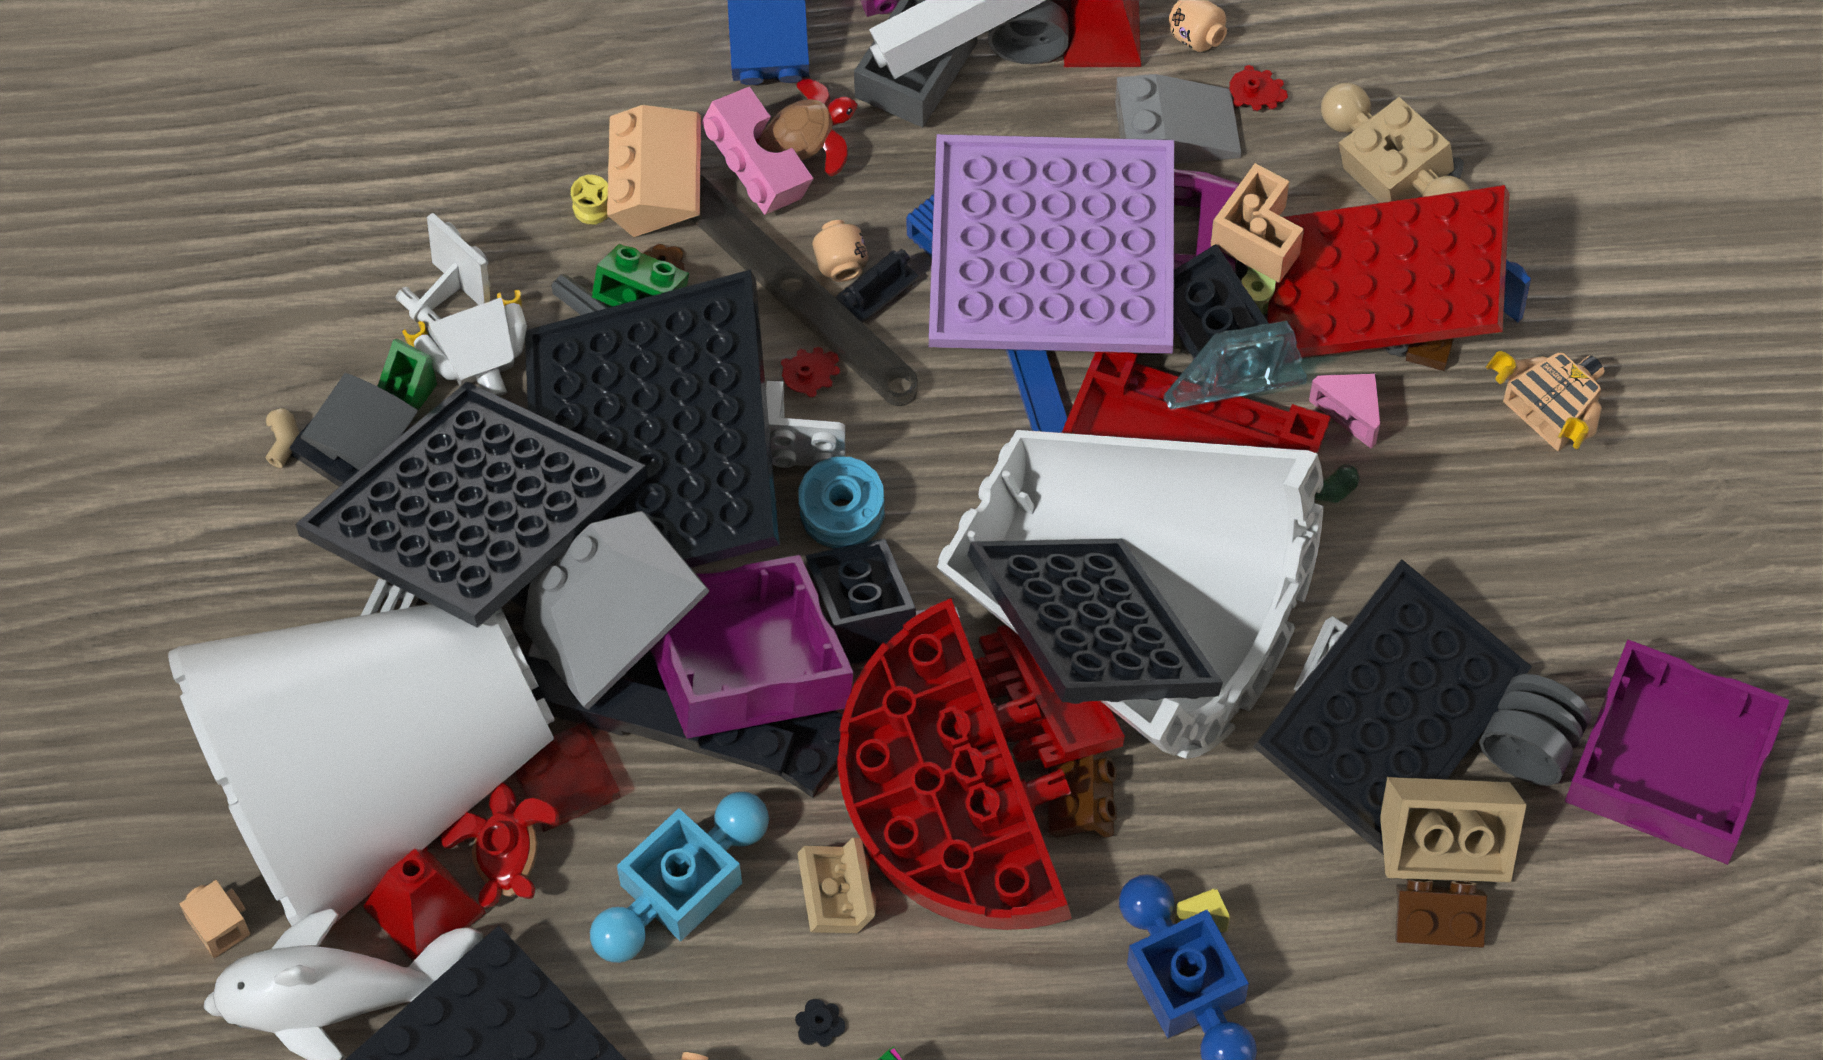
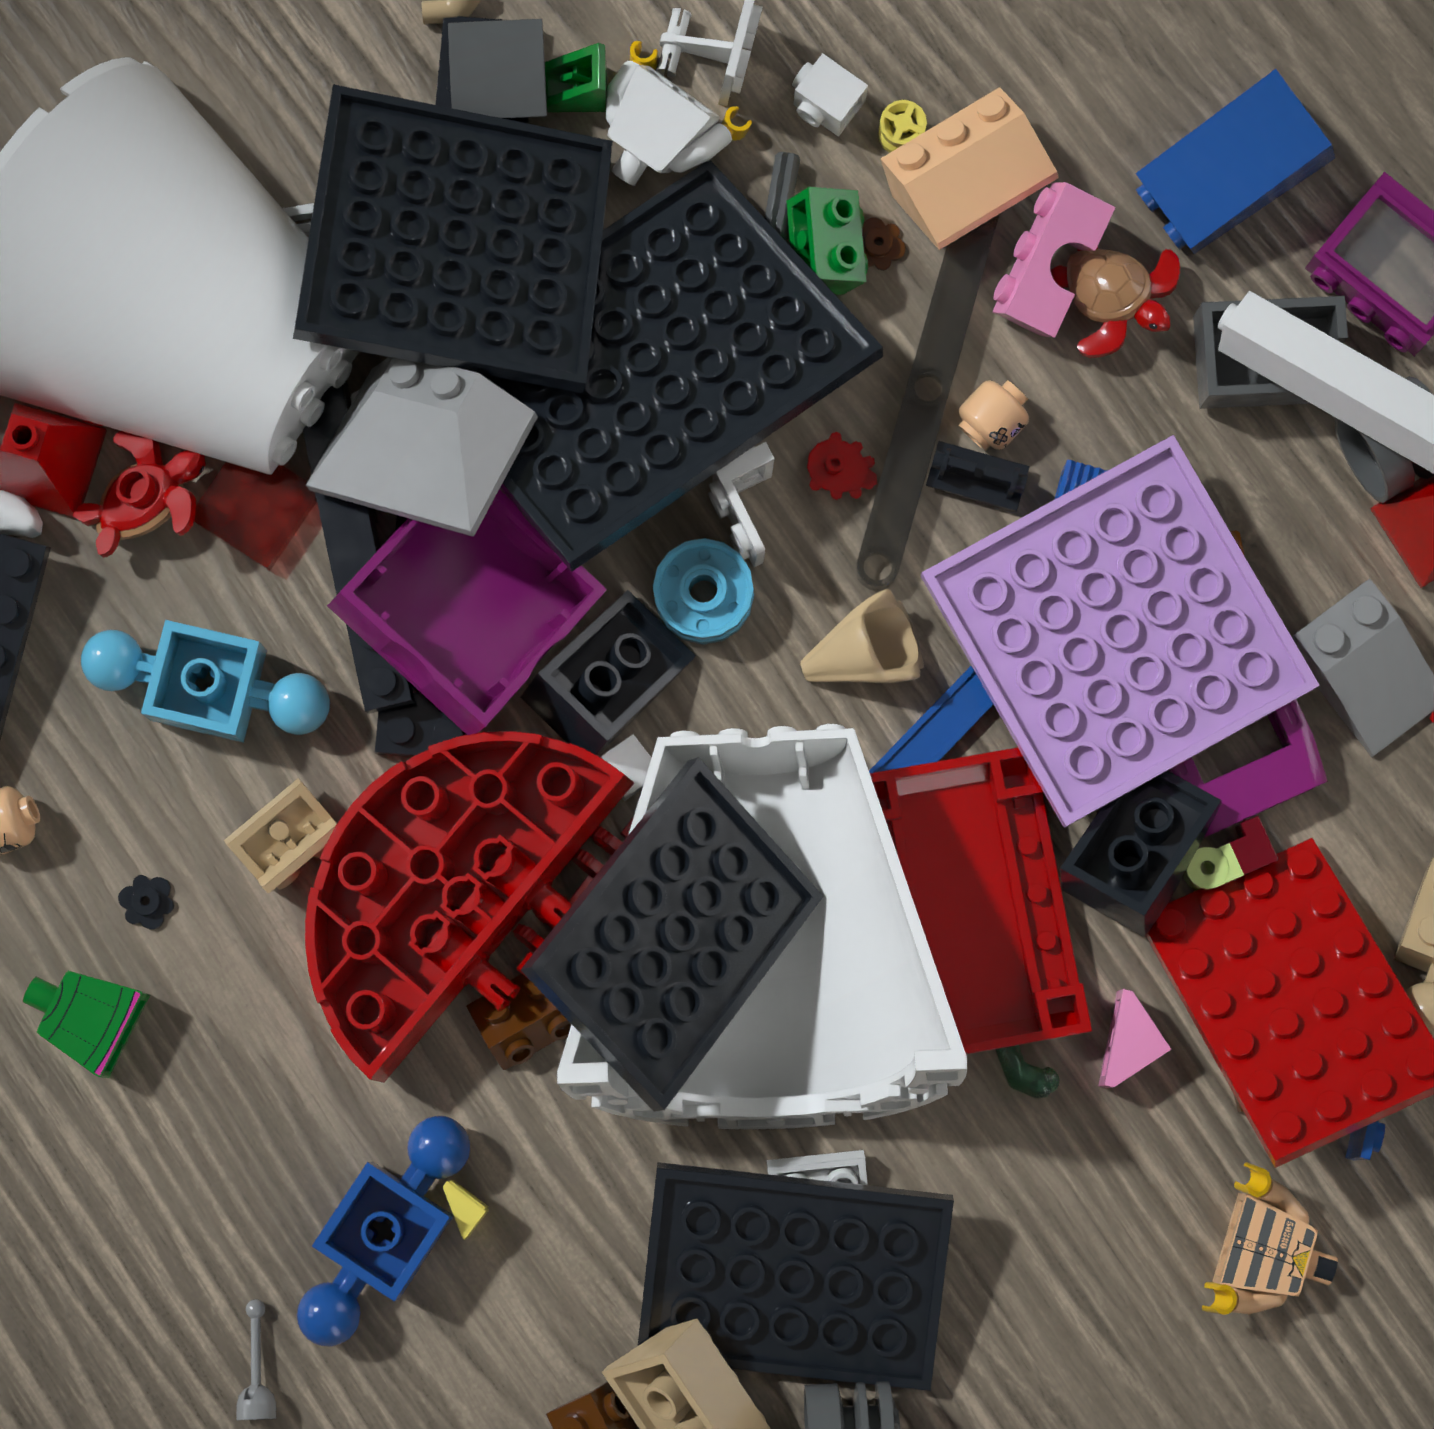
camera: 55 degrees right, 20 degrees up
clear light blue wing [1163,321,1307,410] -> none
light nougat brick [1211,163,1304,283] -> none
none -> white brick [792,53,868,137]
none -> tan hat [800,589,924,683]

